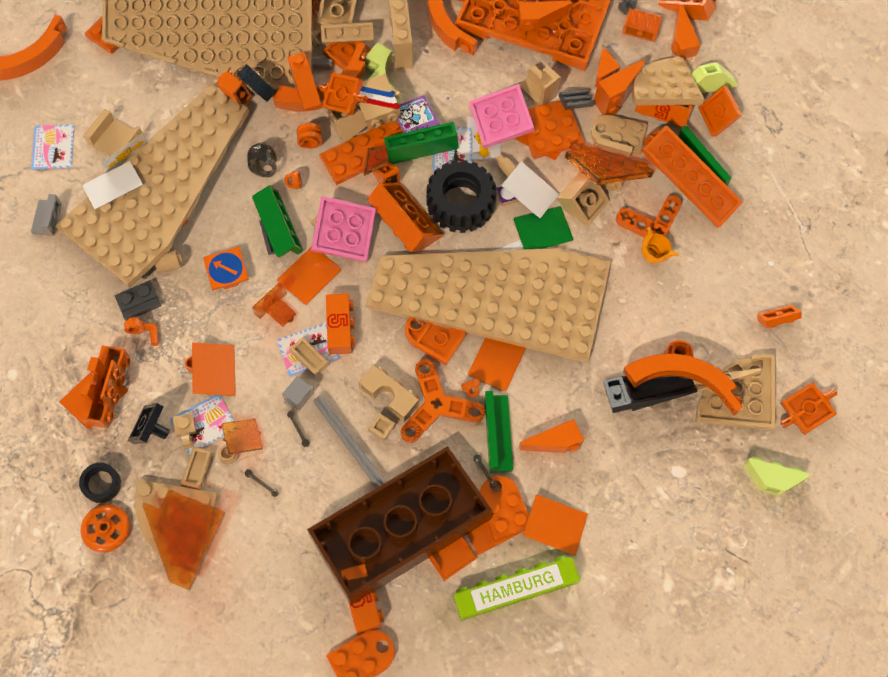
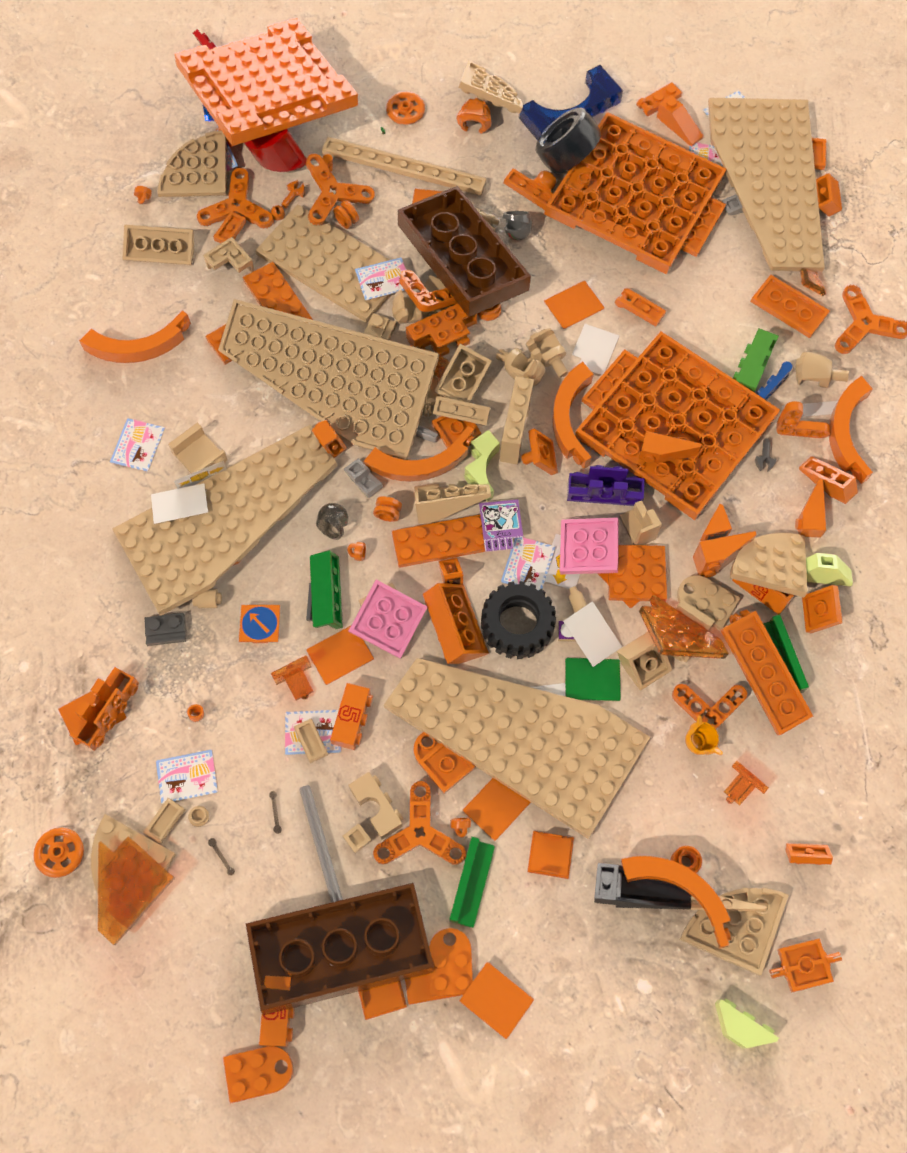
camera: 20 degrees right, 0 degrees up
light grey panel [31,194,62,236] -> none
black tyre [79,463,121,503] -> none
orange plate [124,317,159,346] -> none
black tile [127,403,170,444] -> none
tan plate [173,413,197,449] -> none
orange sticker [192,342,235,396] -> none
clear orange piece [221,418,263,455] -> none
black wheel [237,64,277,102] -> none
light grey brick [282,376,314,411] -> none
orange slope [288,52,322,111] -> none
orange plate [317,72,368,116] -> none
tan panel [358,73,401,130] -> none
clear orange piece [364,146,389,176] -> none
green panel [383,122,459,164] -> none
lime brick [453,555,581,621] -> none
clear smoke hinge [473,455,498,489] -> none
orange slope [519,419,584,453] -> none
dark grey tile [558,89,596,110] -> none
orange brick [622,8,662,42] -> none
none -> light grey slope [344,458,383,498]
none -> orange tile [521,428,558,475]
none -> orange piece [527,831,574,879]
none -> dark purple piece [567,465,644,506]
none -> clear orange piece [724,760,769,806]

